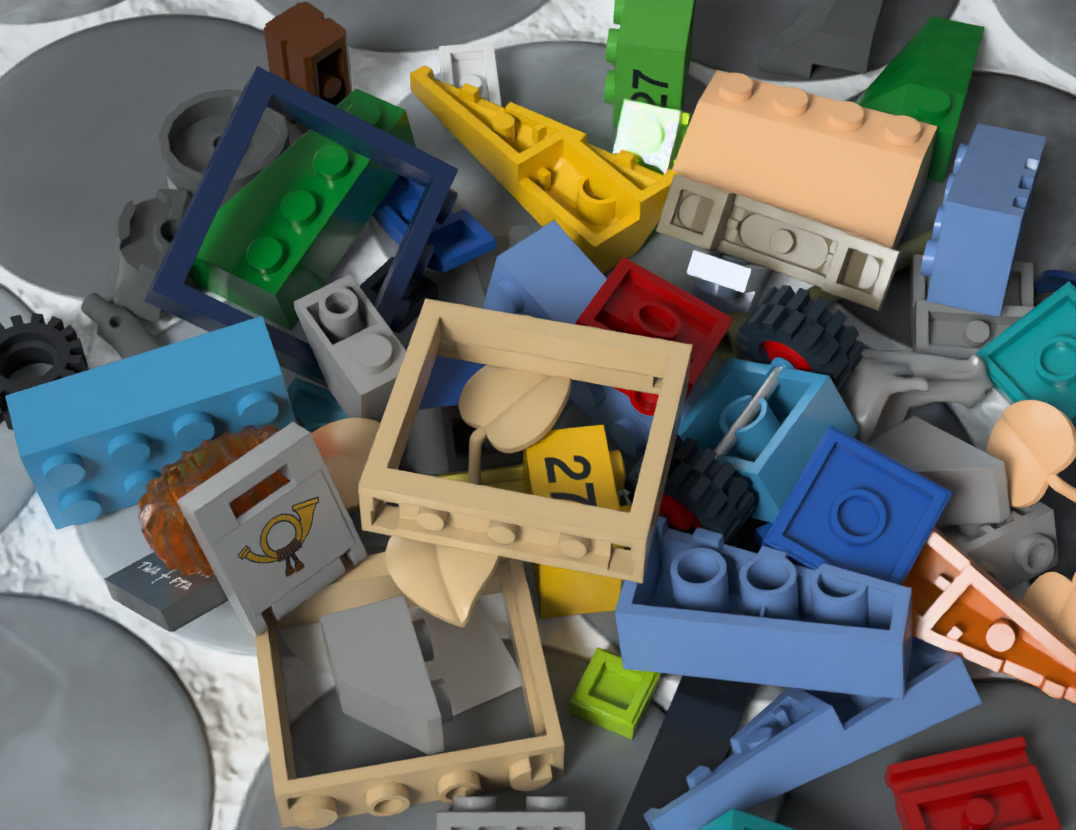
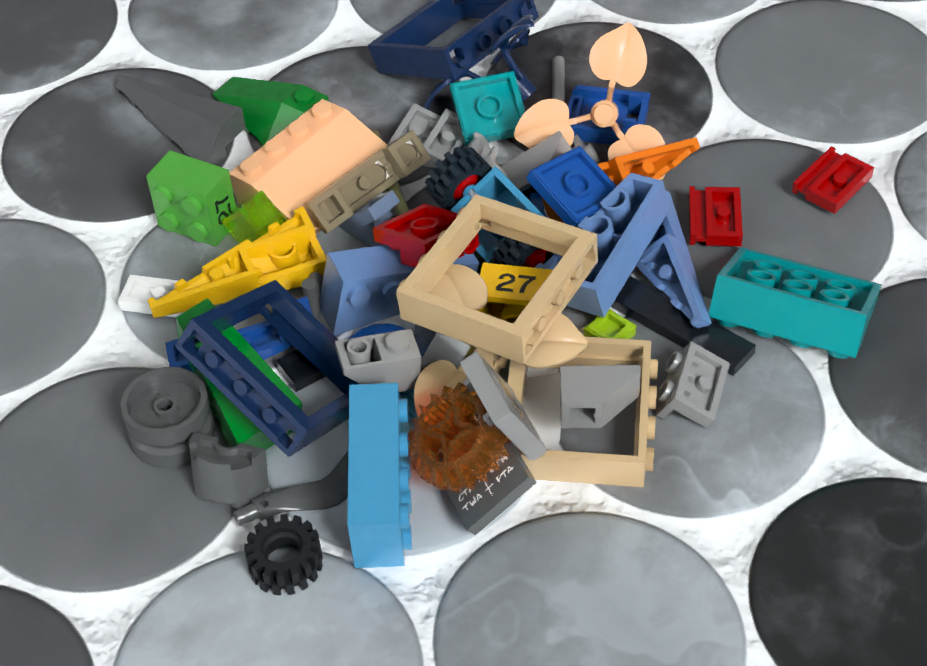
camera: 70 degrees left, 5 degrees down
reddish brown brick [264,1,353,134] -> none
medium blue wedge [920,123,1047,317] -> none

